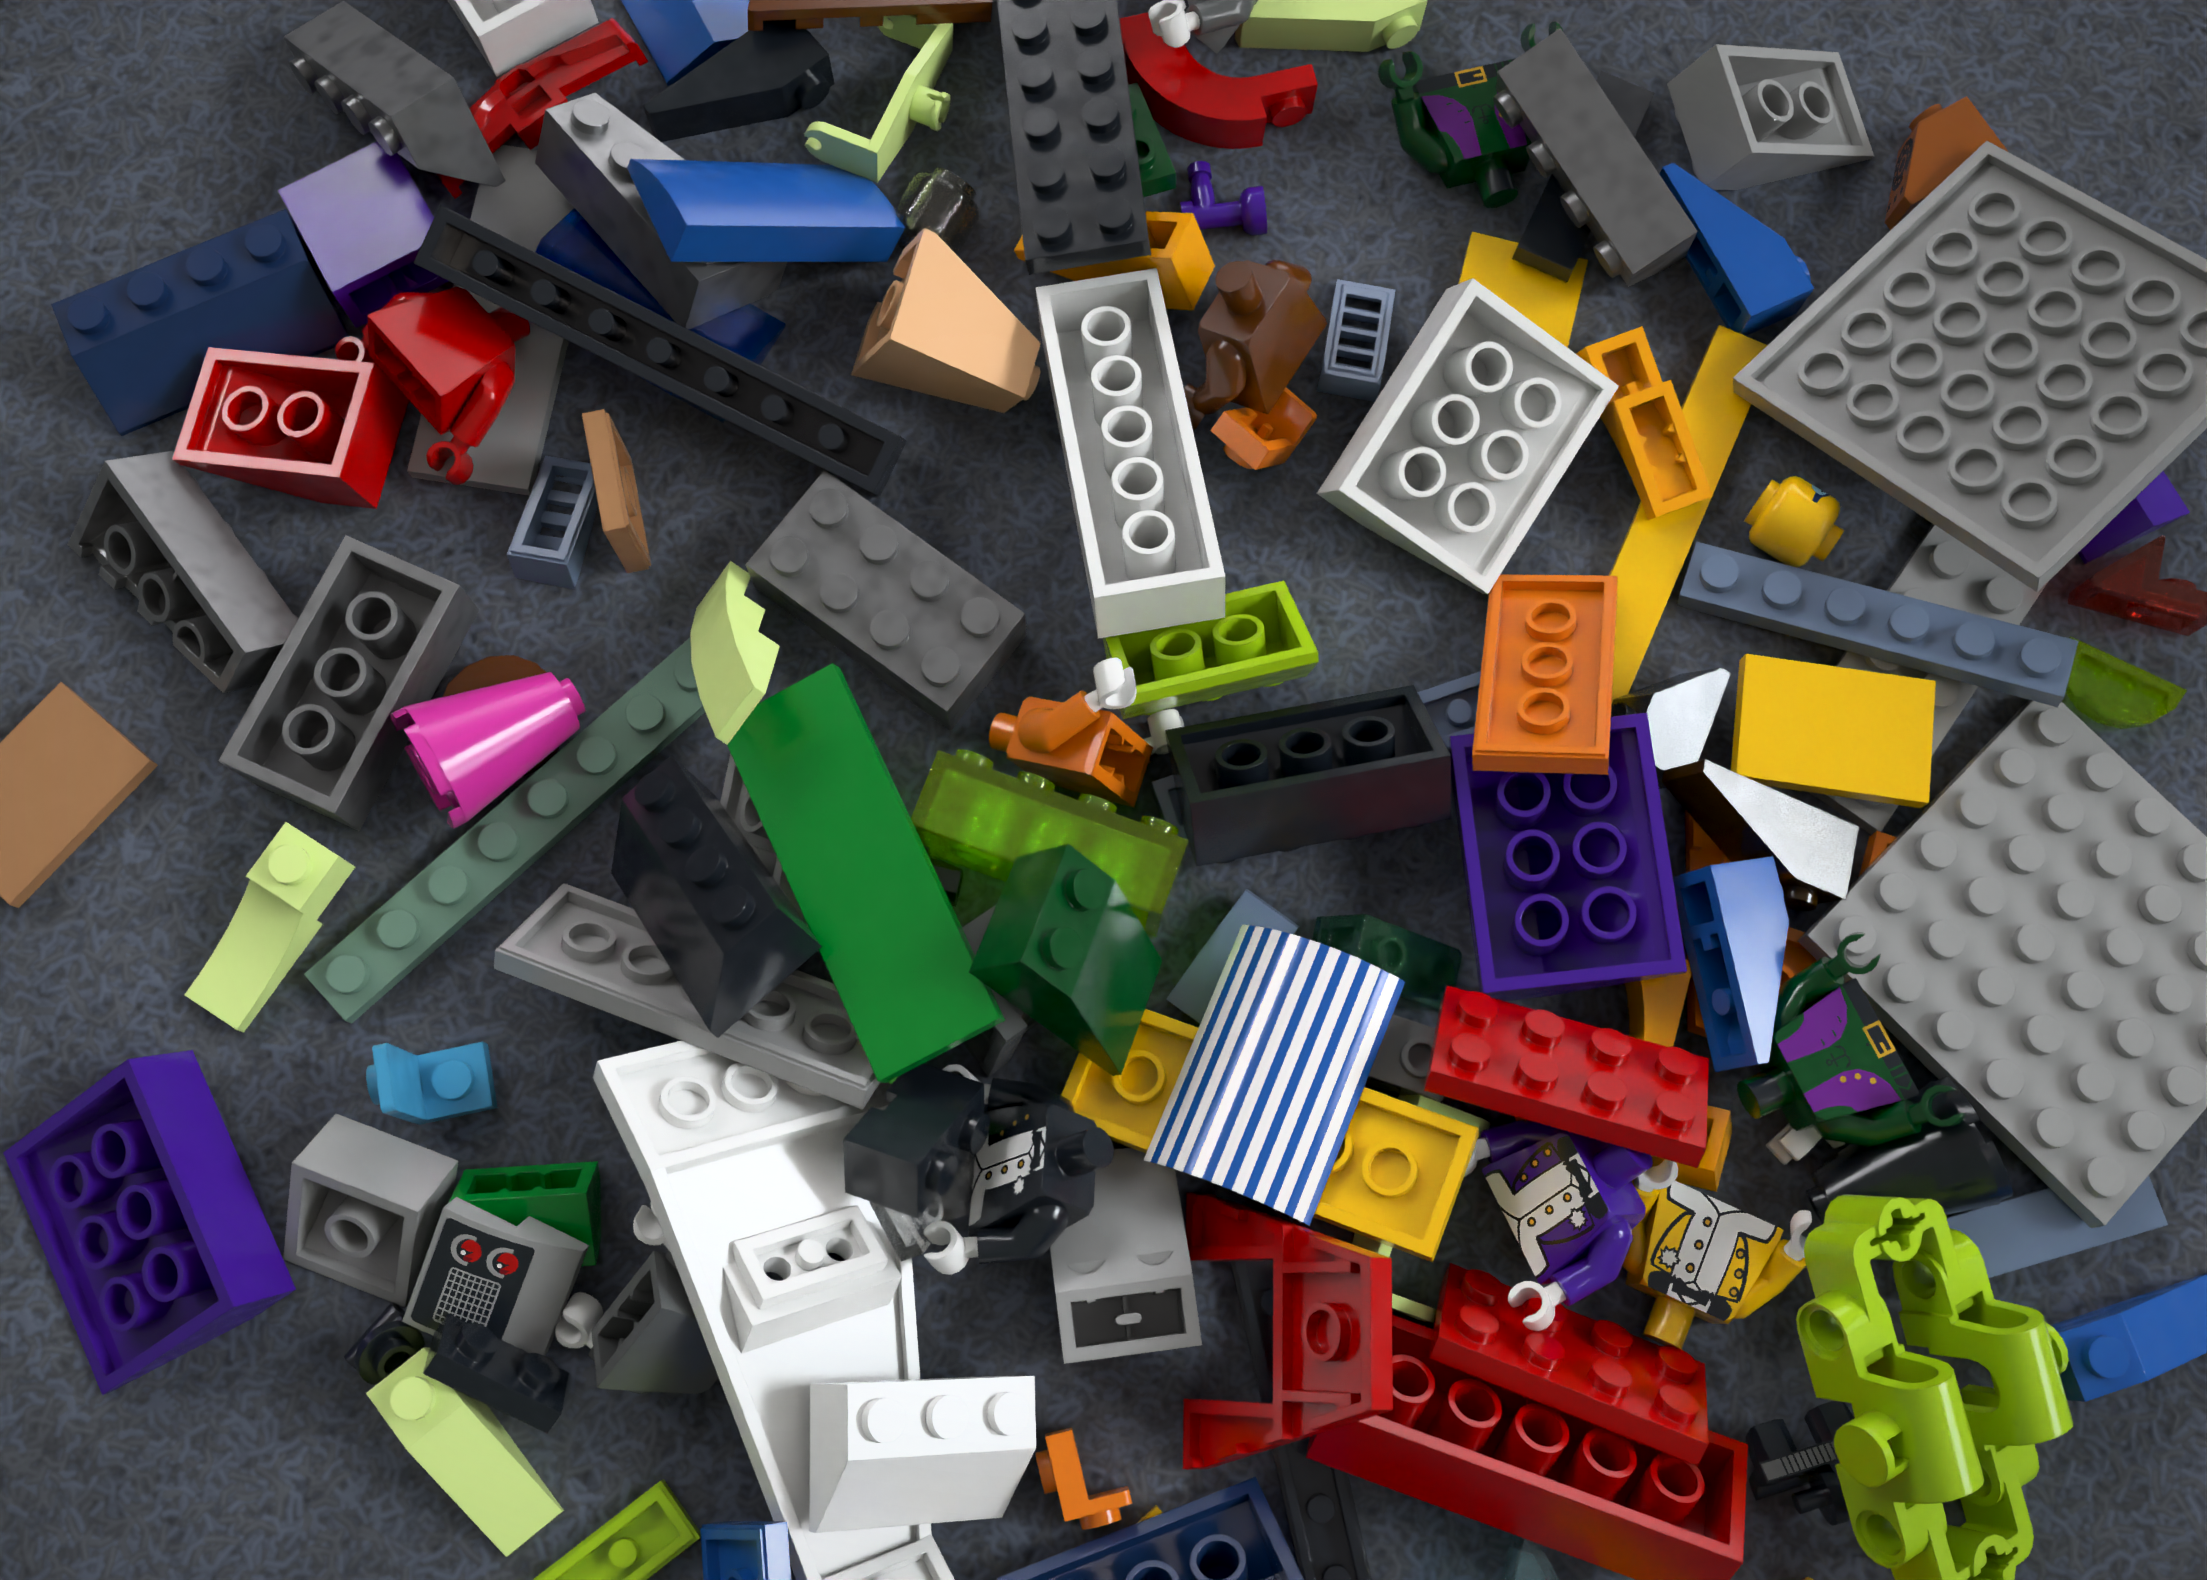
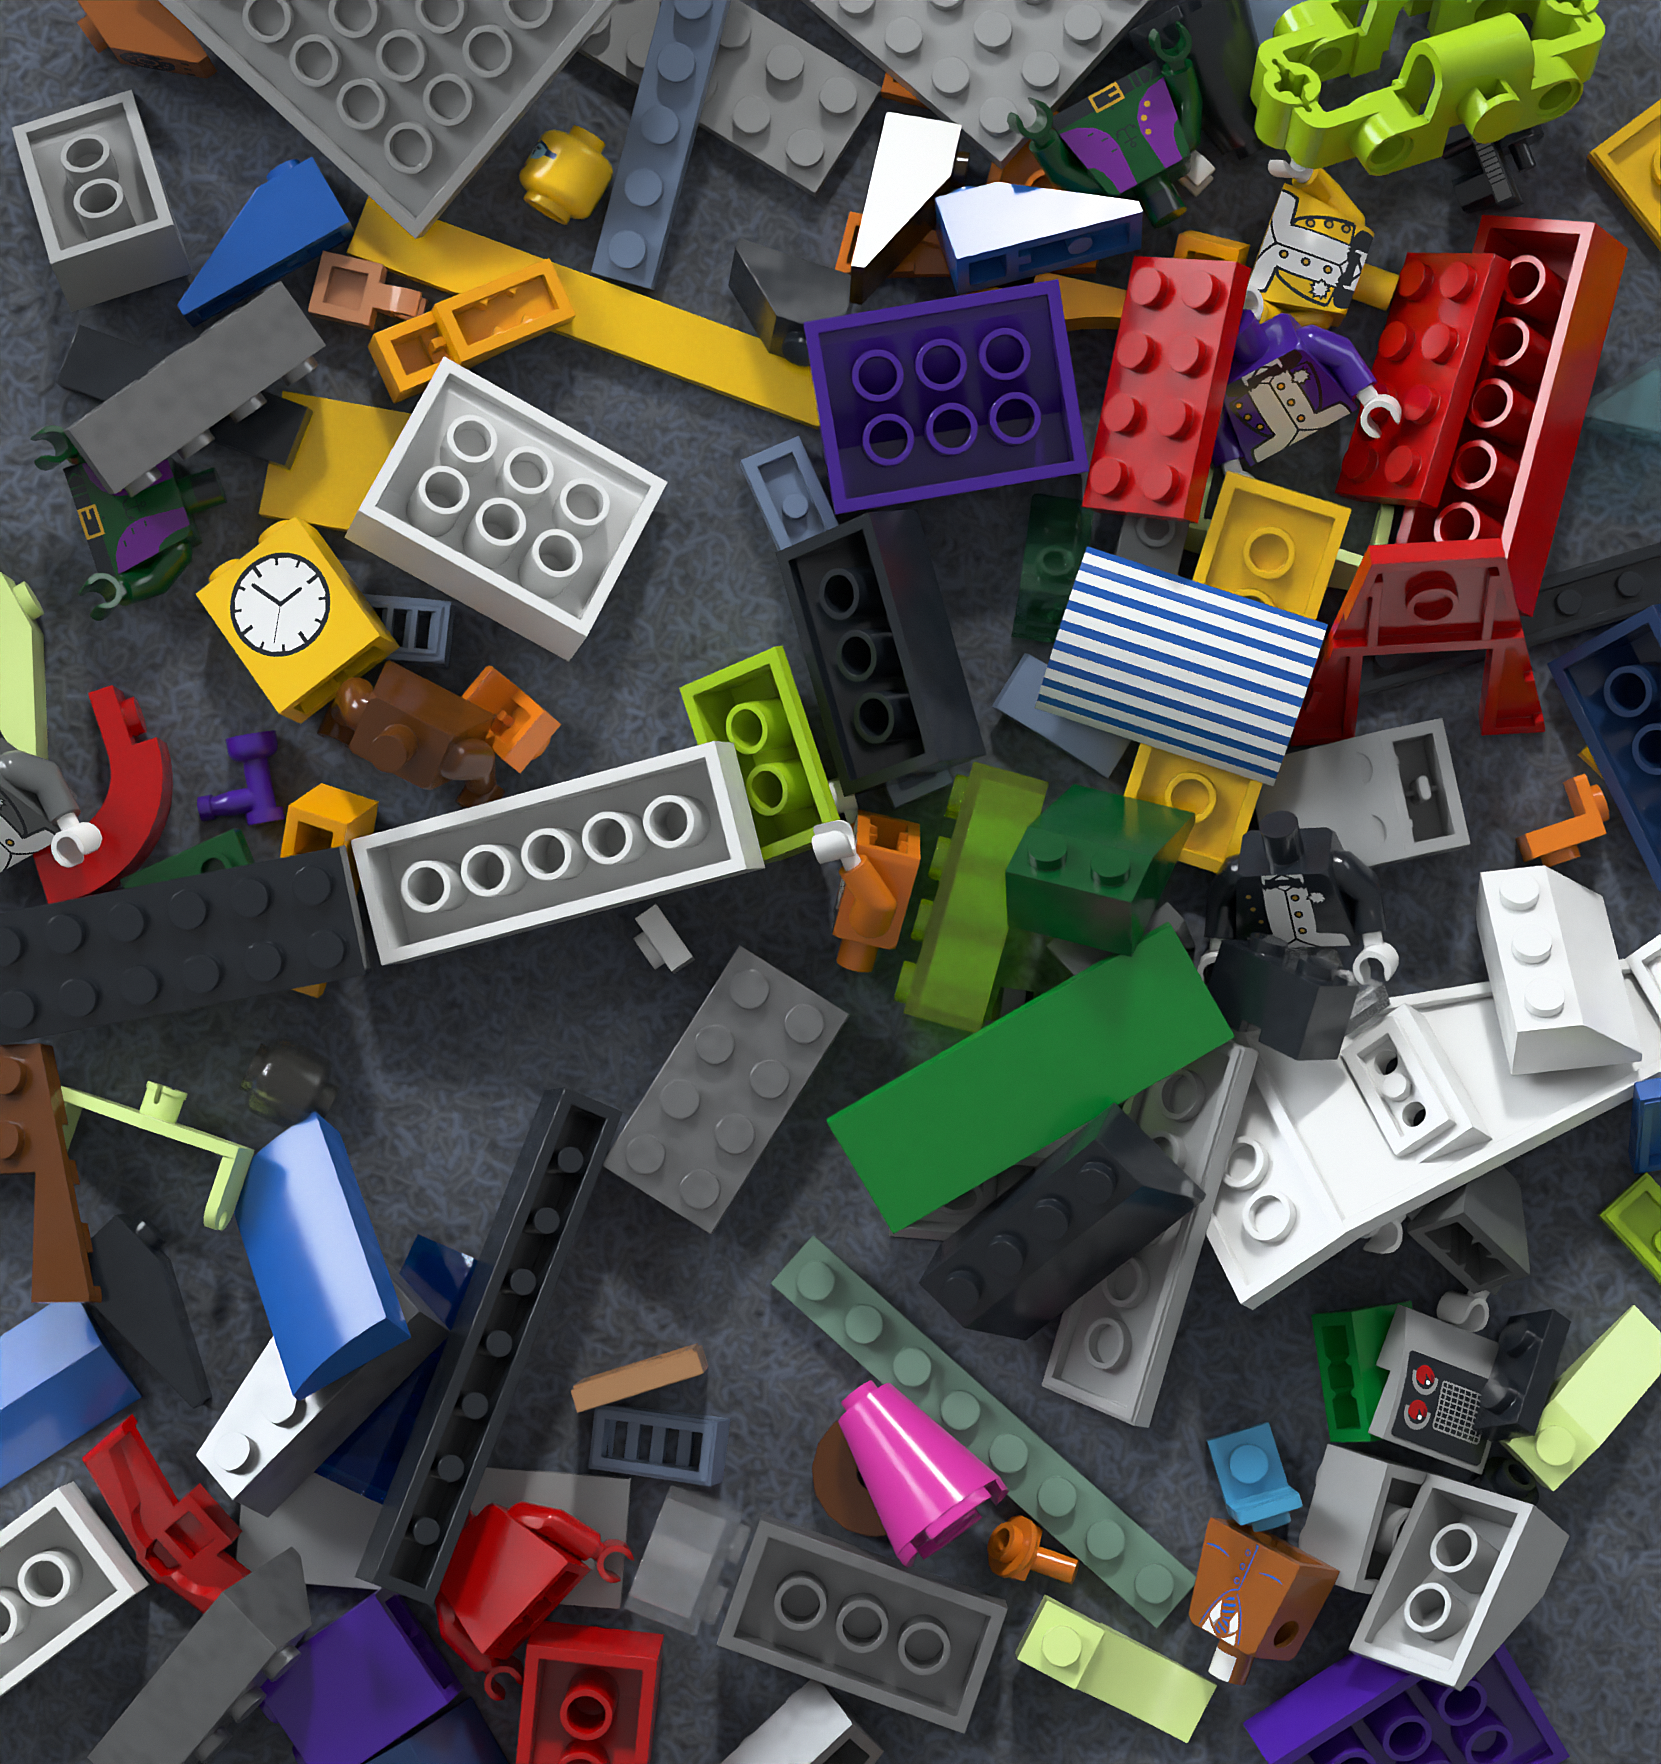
camera: 85 degrees left, 10 degrees up
yellowish green slope [690,561,780,745] -> none
light nougat slope [851,228,1041,413] -> none
orange tile [1472,574,1618,775] -> none
yellow tile [1731,654,1936,808] -> none
none -> yellow brick [196,516,400,724]
none -> nougat plate [308,251,428,330]
none -> clear brick [623,1481,751,1637]
none -> white plate [633,904,695,974]
none -> orange plate [987,1515,1080,1584]
none -> dark orange torso [1189,1517,1340,1686]
none -> light grey slope [1348,1473,1570,1692]

